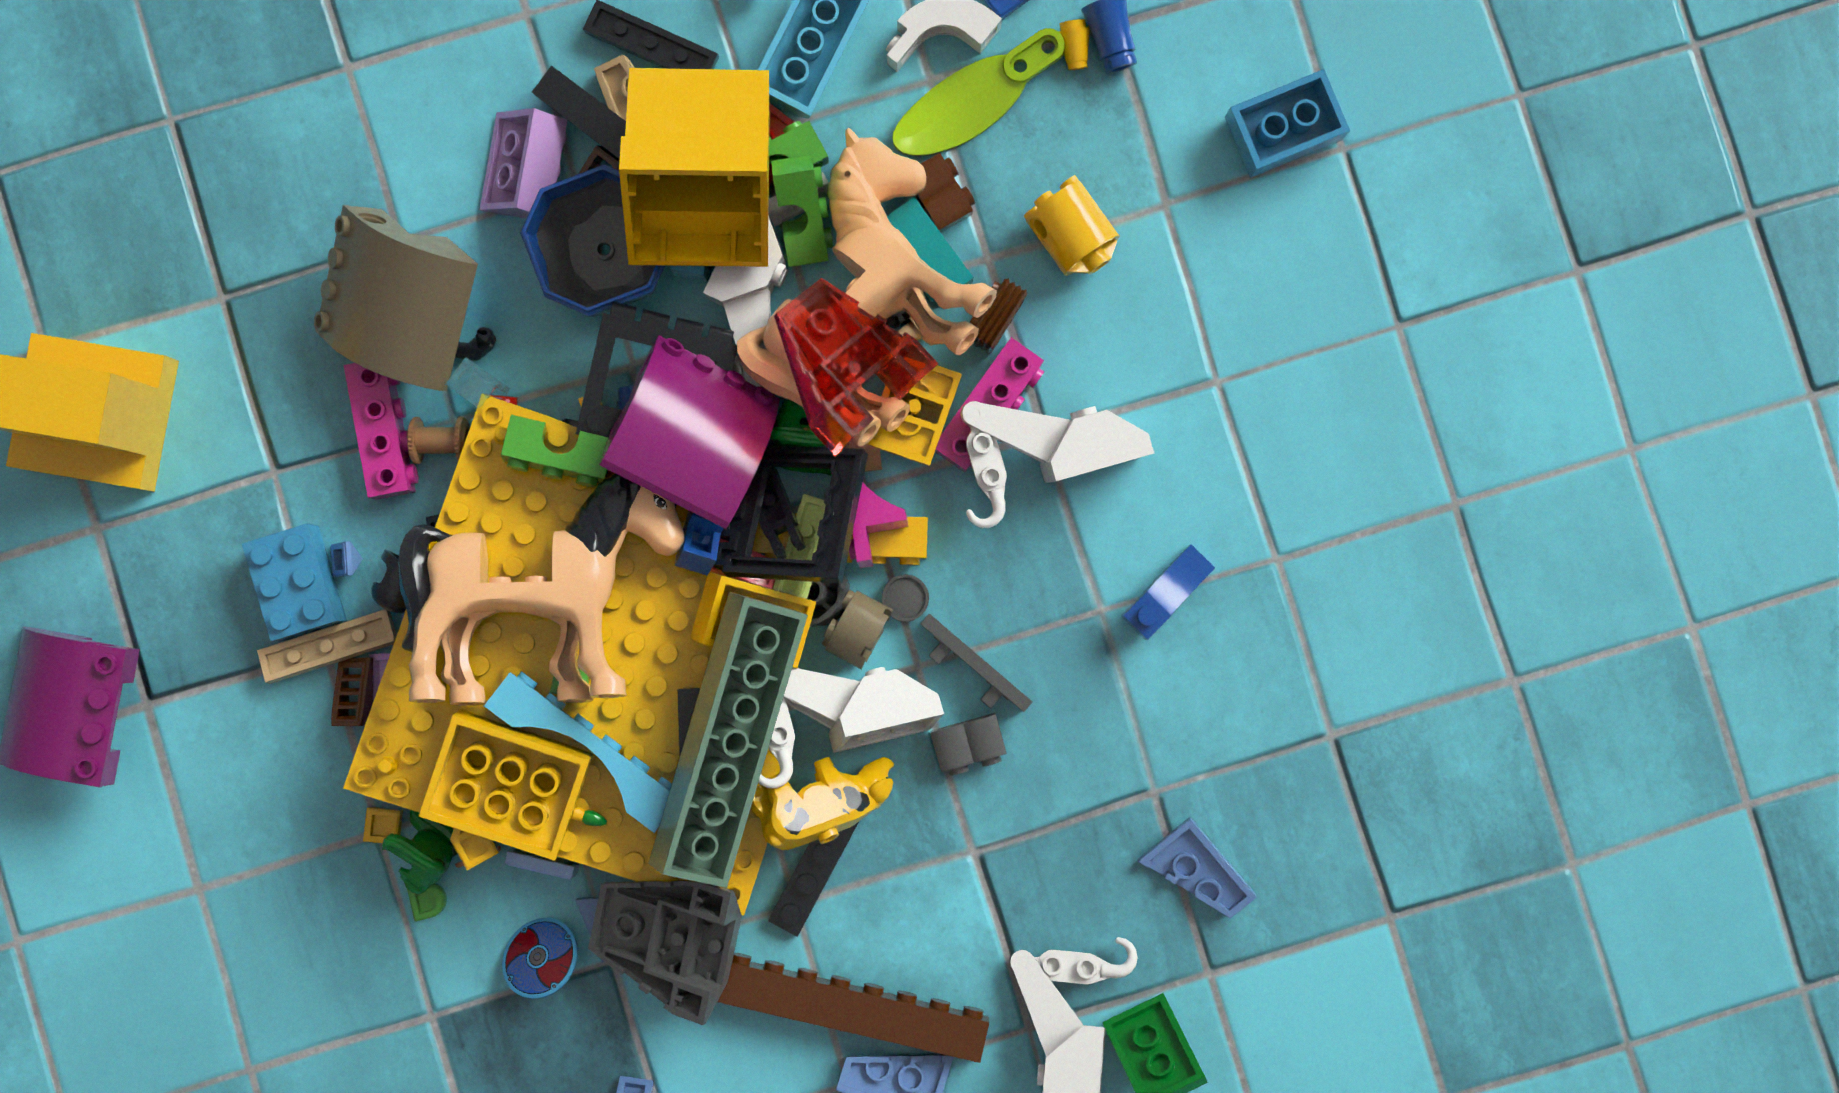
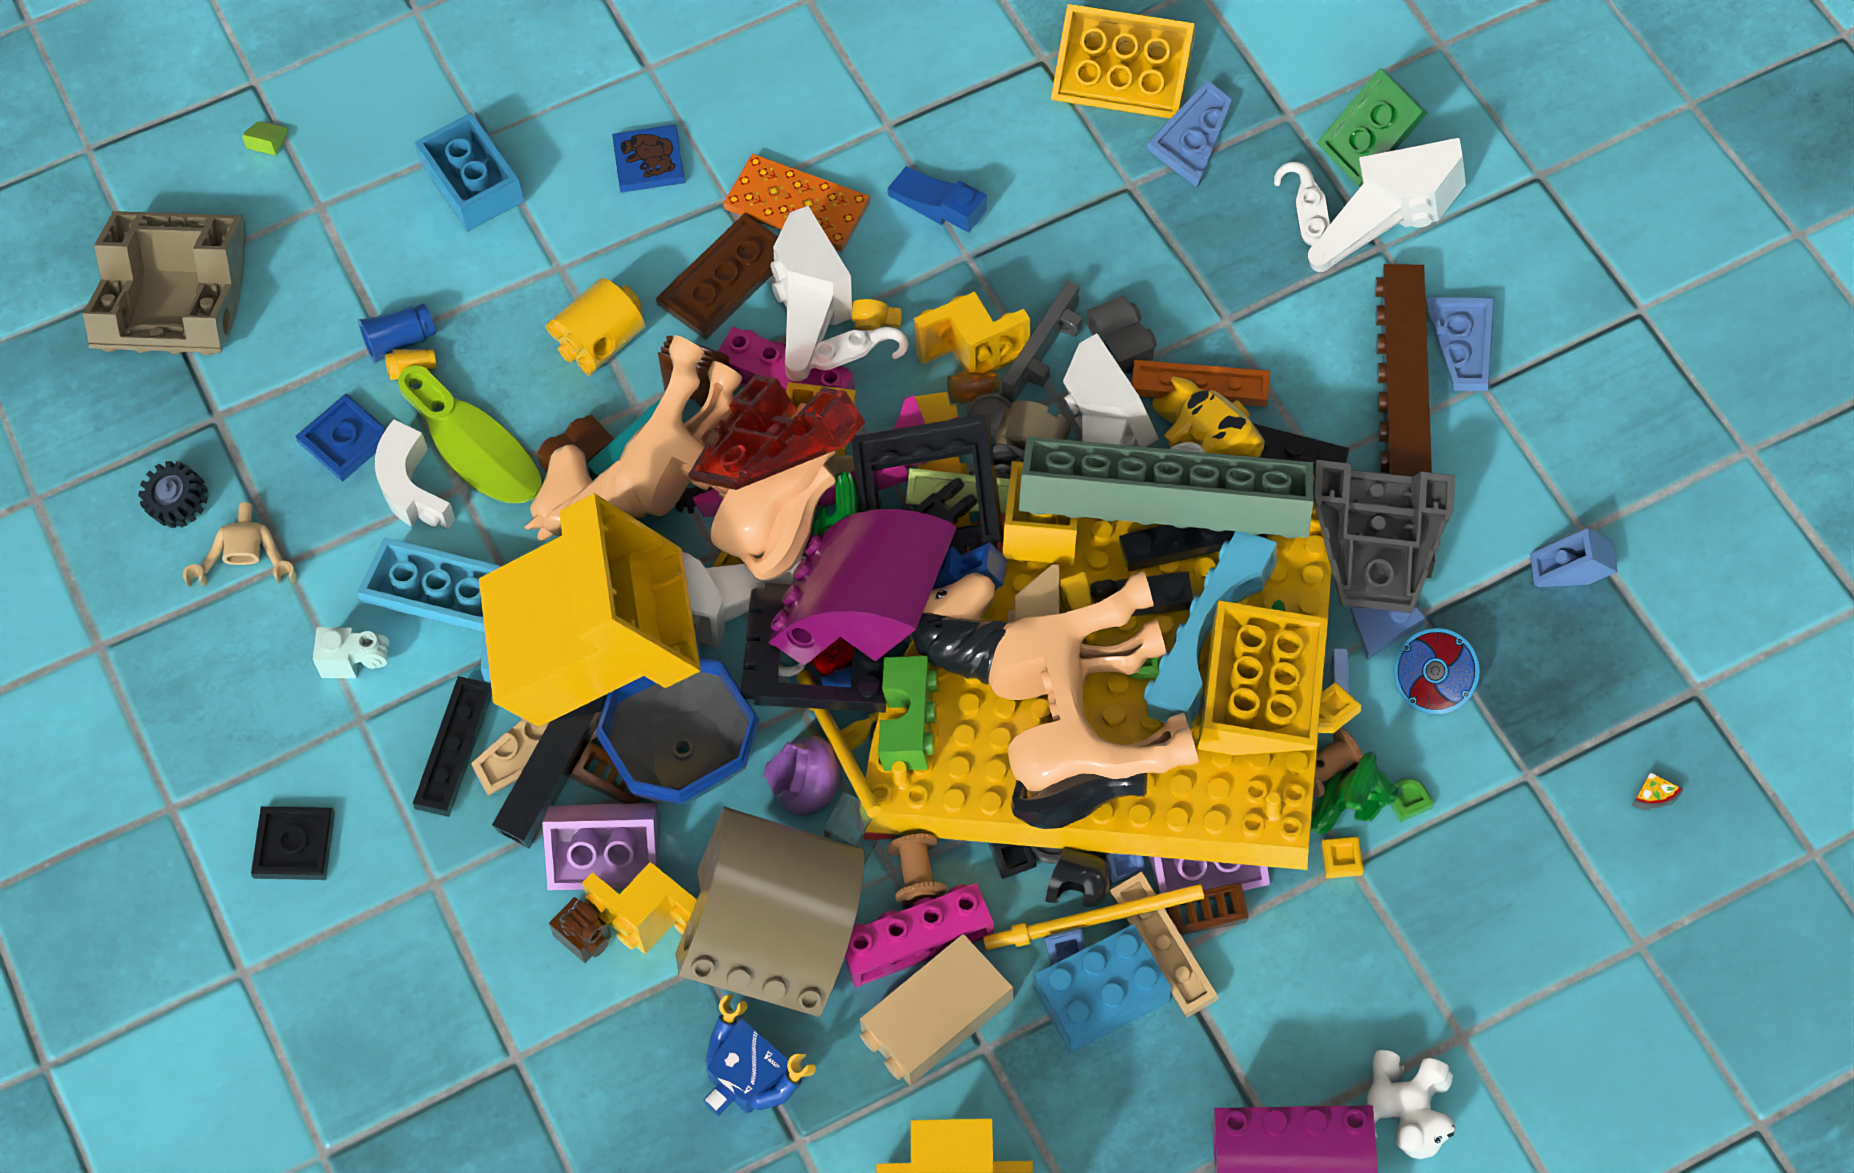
camera: 95 degrees left, 25 degrees down
none -> reddish brown brick [549,897,611,963]
none -> yellow bracket [582,862,697,954]
none -> tile [612,124,685,193]
none -> reddish brown tile [656,213,778,340]
none -> blue torso [703,993,816,1116]
none -> orange tile [724,154,870,252]
none -> medium lavender helmet [764,736,842,816]
none -> yellow bar [796,670,881,818]
none -> yellow piece [851,299,902,331]
none -> tan brick [860,934,1013,1086]
none -> yellow bracket [914,291,1030,382]
none -> clear orange cone [947,371,1000,405]
none -> yellow bar [983,884,1205,951]
none -> tan slope [1008,565,1060,623]
none -> yellow slope [1051,4,1196,119]
none -> yellow slope [1060,572,1097,646]
none -> black hinge [1089,571,1193,617]
none -> orange plate [1132,360,1270,407]
none -> white animal [1367,1050,1455,1159]

